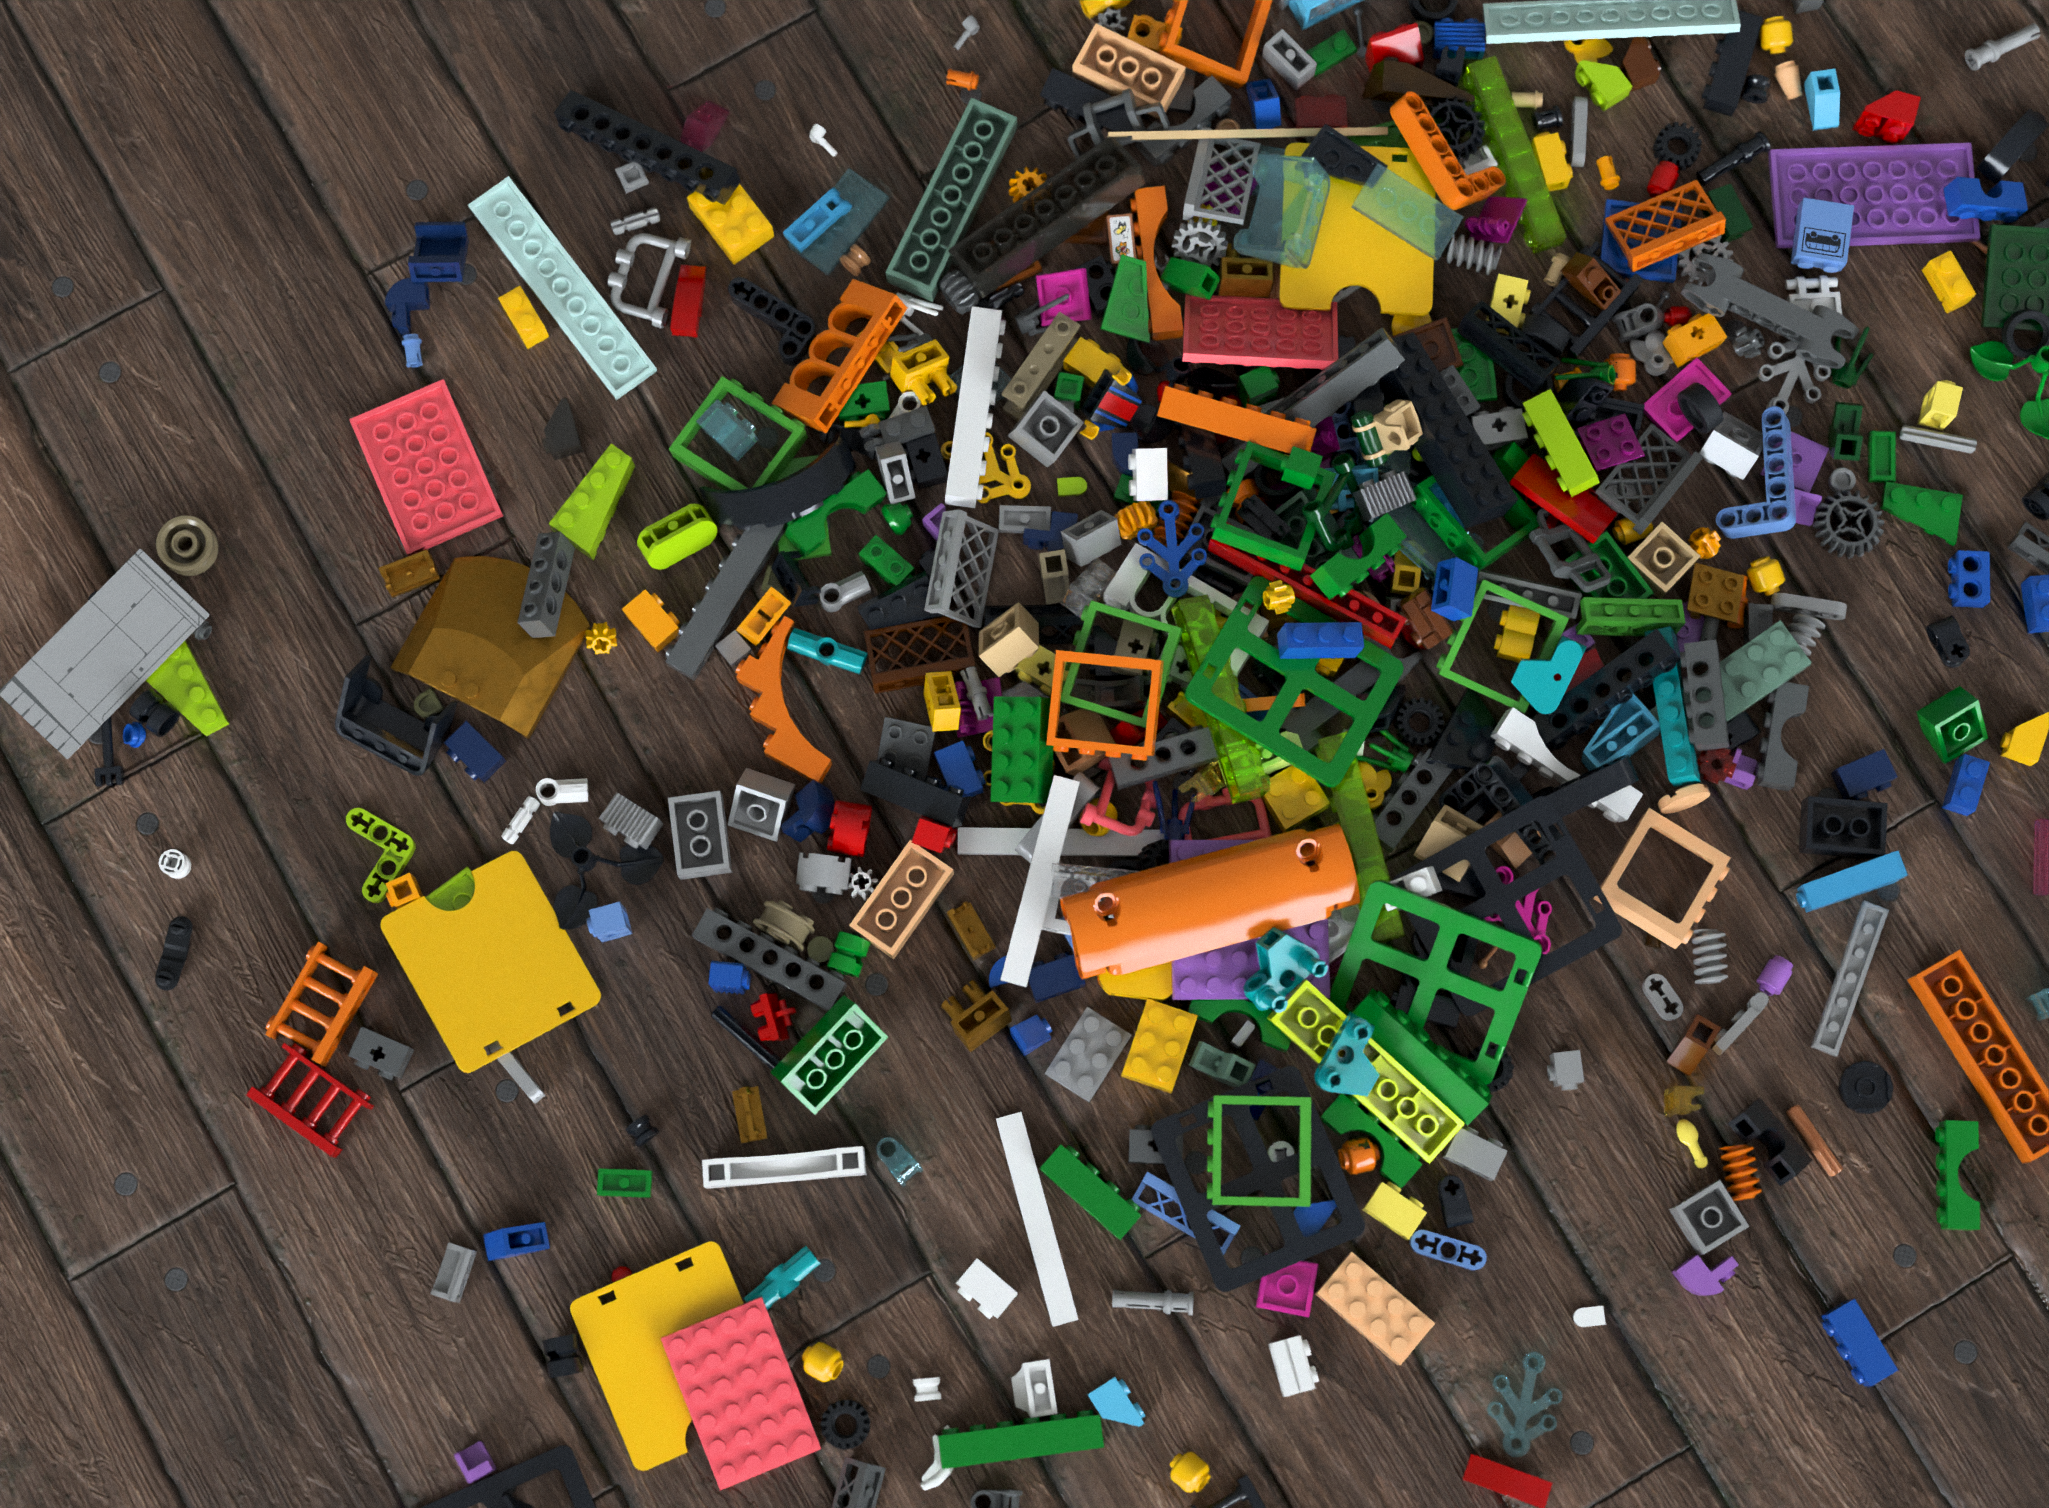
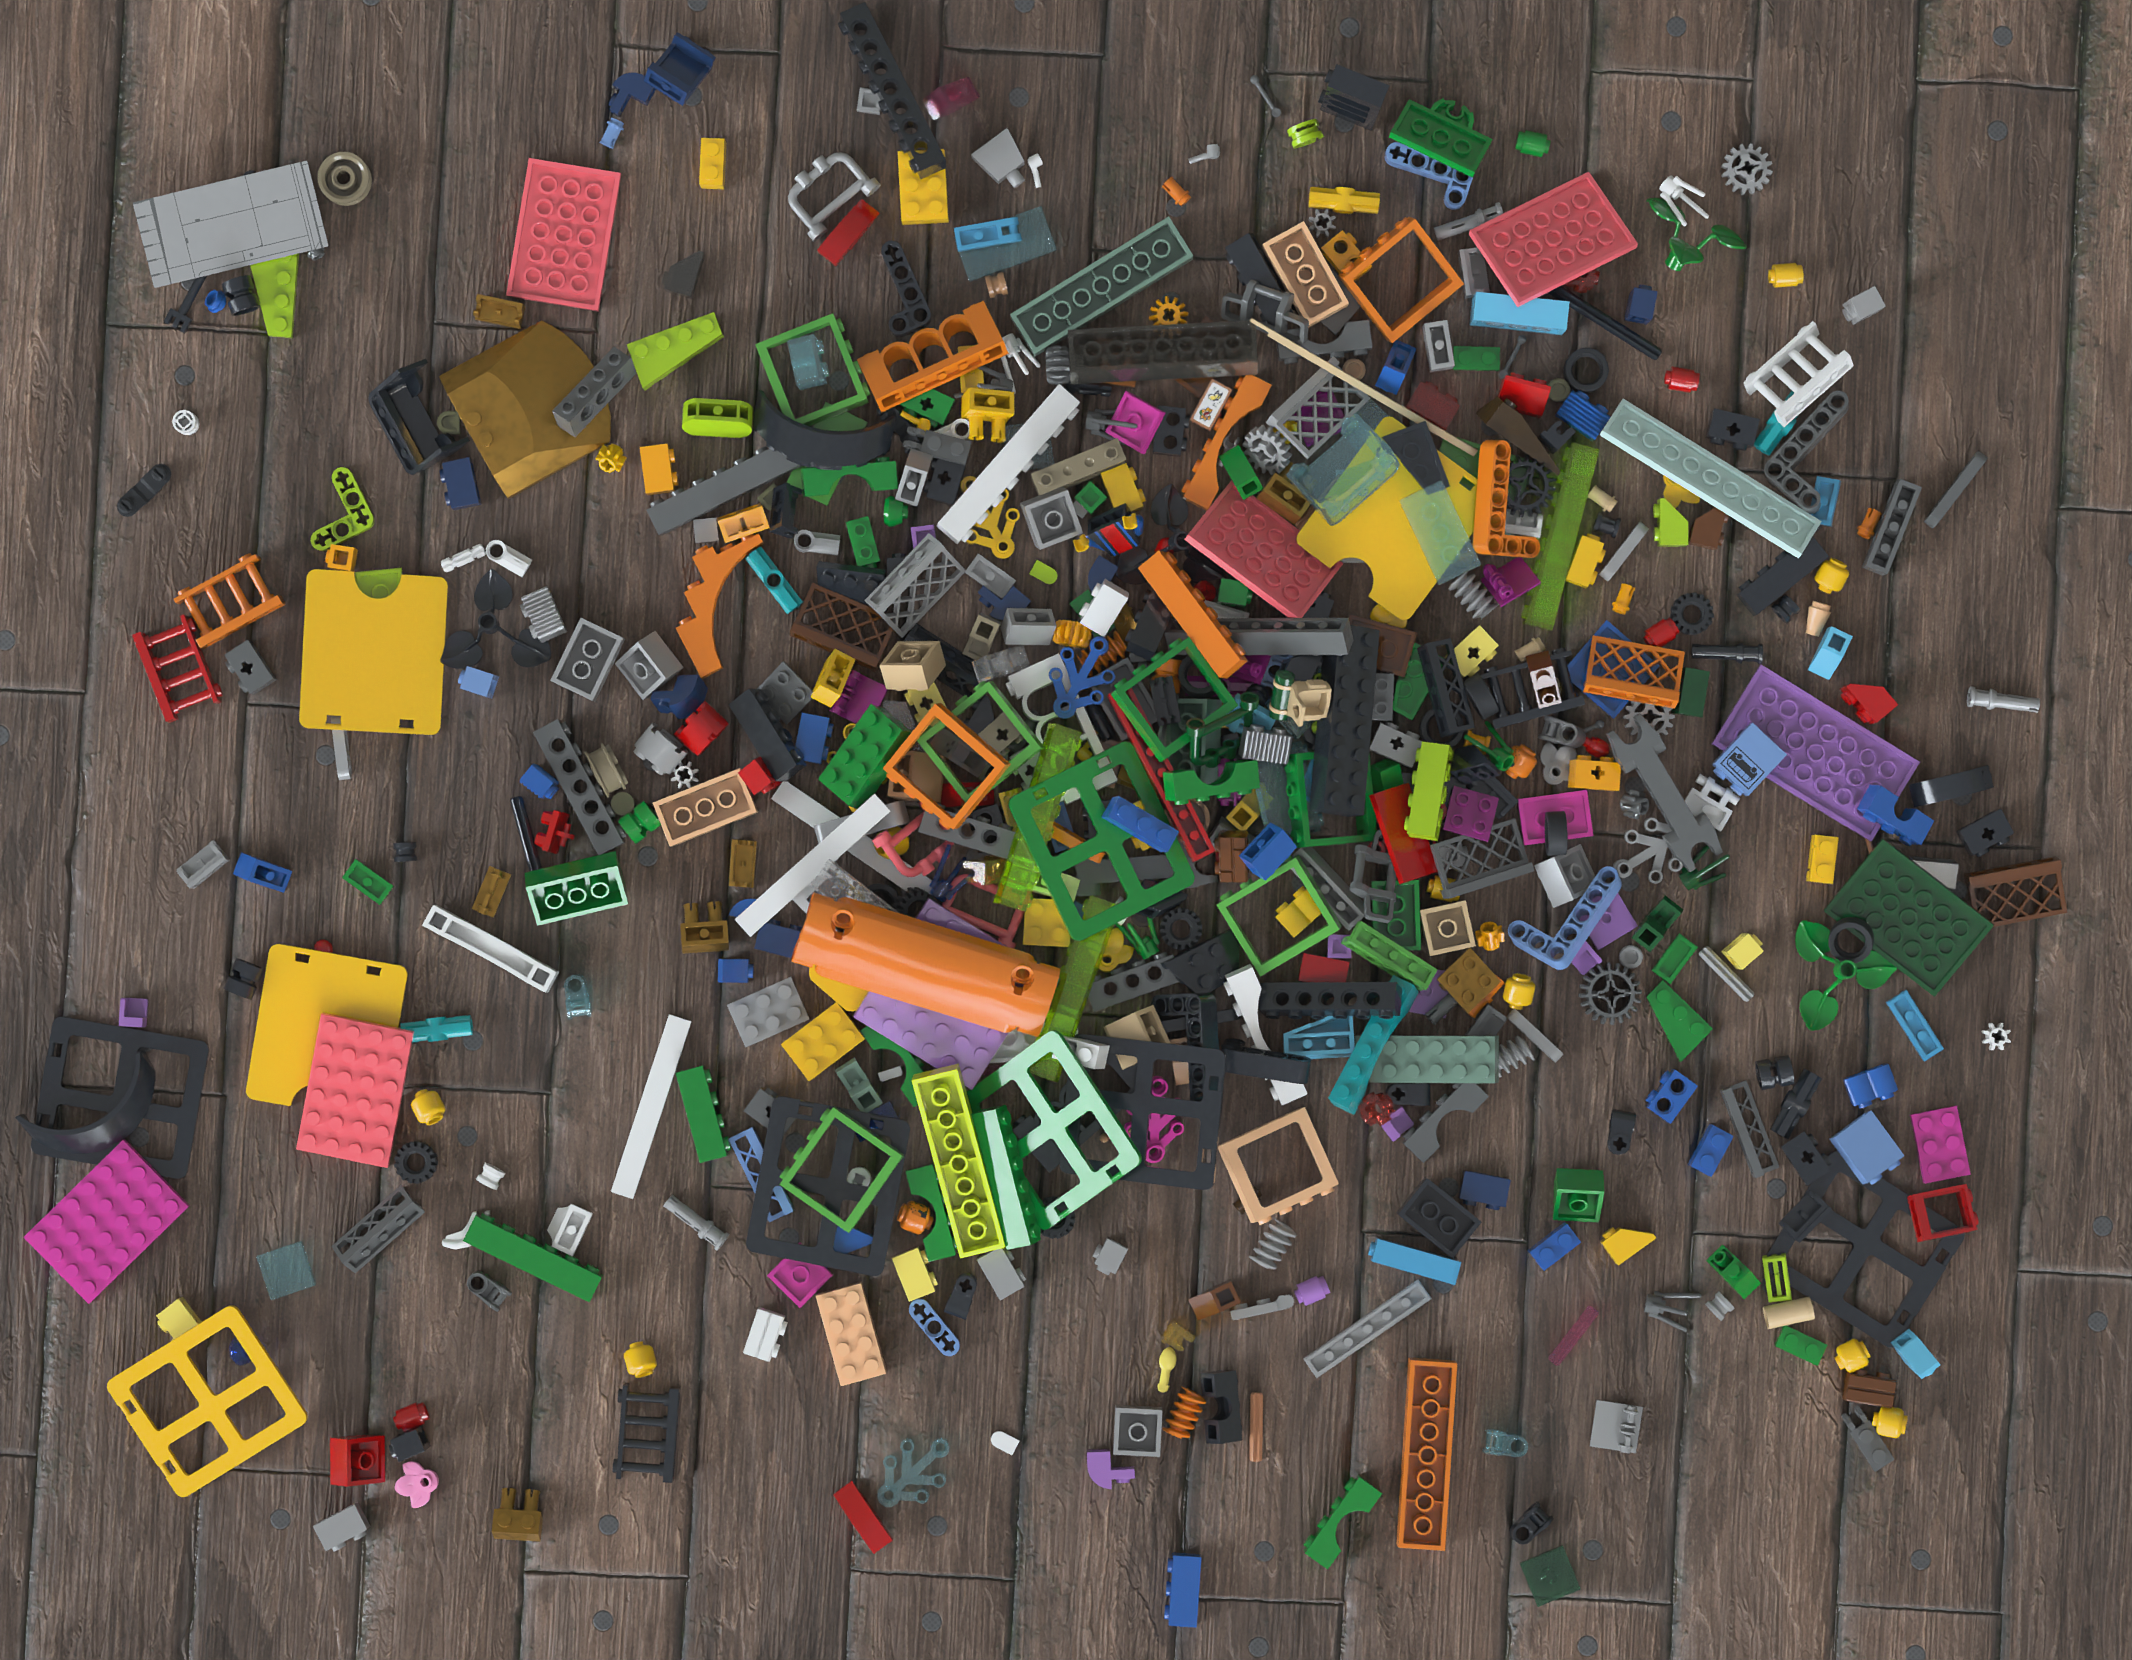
camera: 30 degrees right, 10 degrees up
light aqua plate [468,176,657,400] -> none
light grey axle [611,207,660,235] -> none
white brick [956,1259,1018,1319] -> none
light grey pin [960,666,993,721] -> none
medium azure slope [1087,1377,1145,1427] -> none
green wing [1100,254,1150,343] -> none
teal piece [1244,927,1328,1013] -> none
yellow gear [1263,580,1295,615] -> none
green brick [1279,446,1323,490] -> none
teal piece [1314,1012,1380,1096] -> none
teal piece [1511,635,1587,714] -> none
light grey beam [1642,974,1683,1021] -> none
light nougat tile [1657,783,1710,814] -> none
dark grey brick [1680,639,1730,751] -> none
black tile [1838,1061,1893,1115] -> none
none -> light grey torso [971,128,1025,188]

